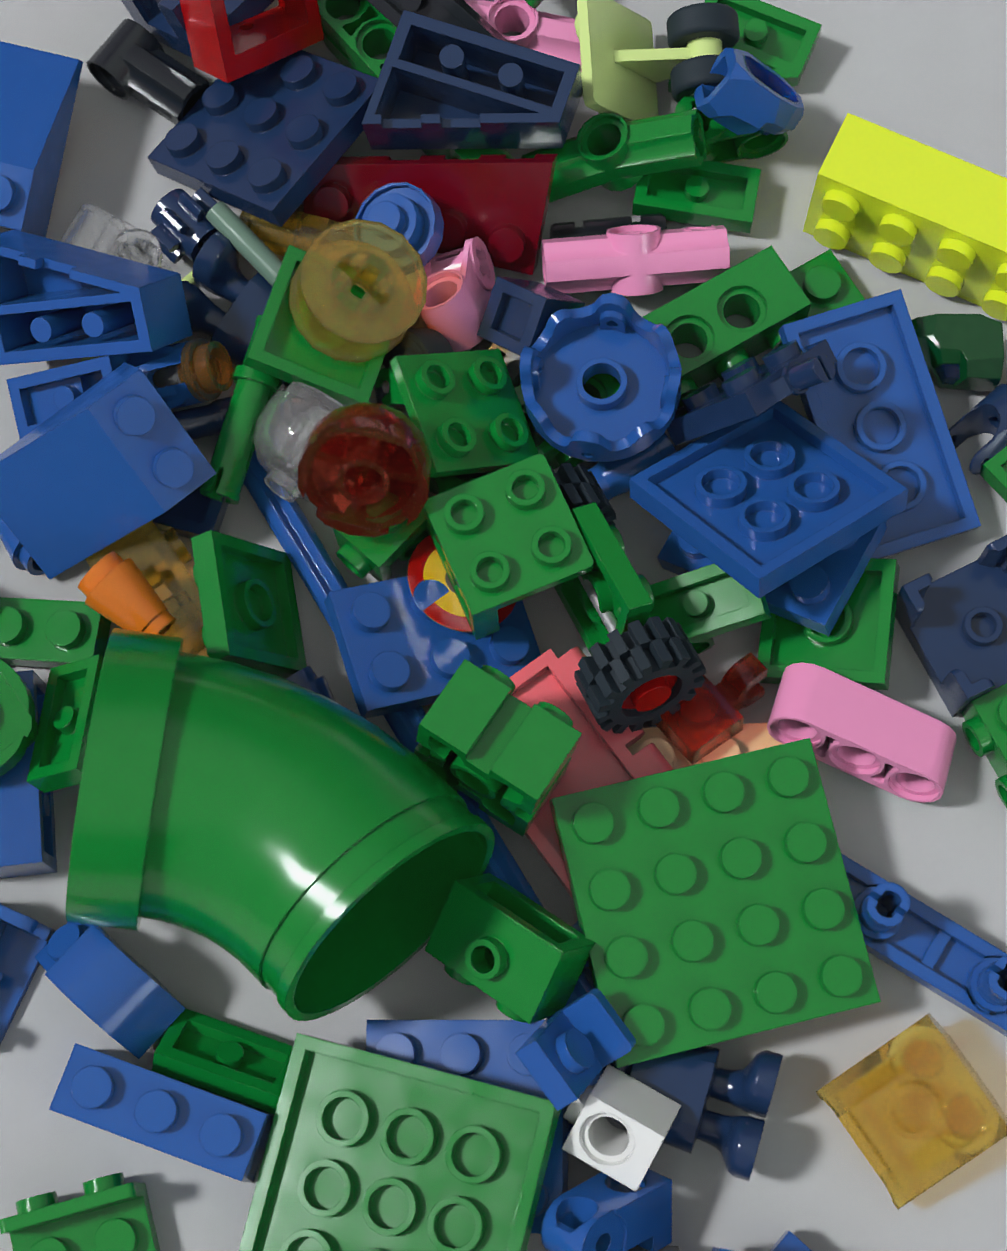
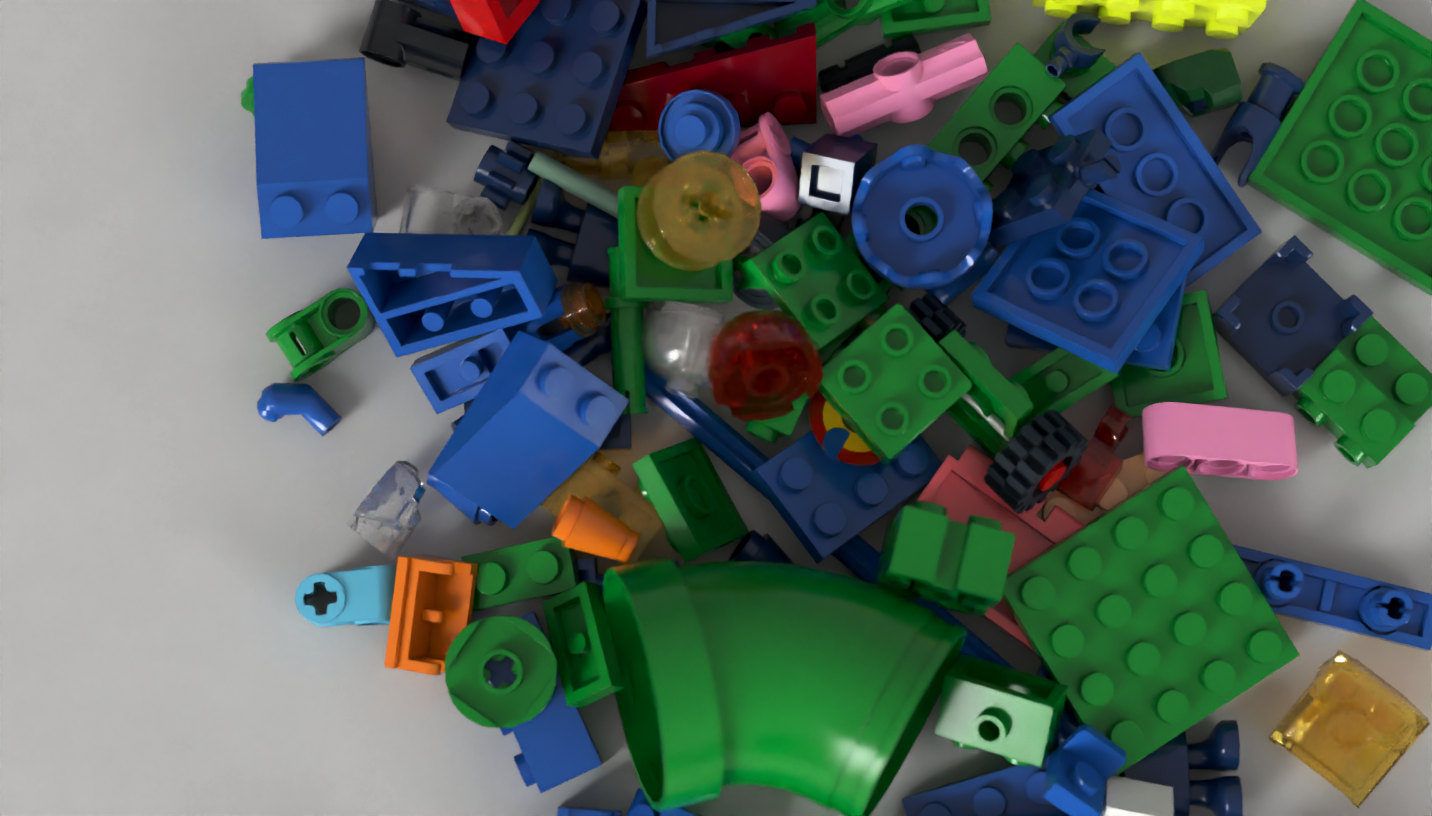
camera: 30 degrees left, 10 degrees up
none -> dark blue piece [1046,12,1106,78]

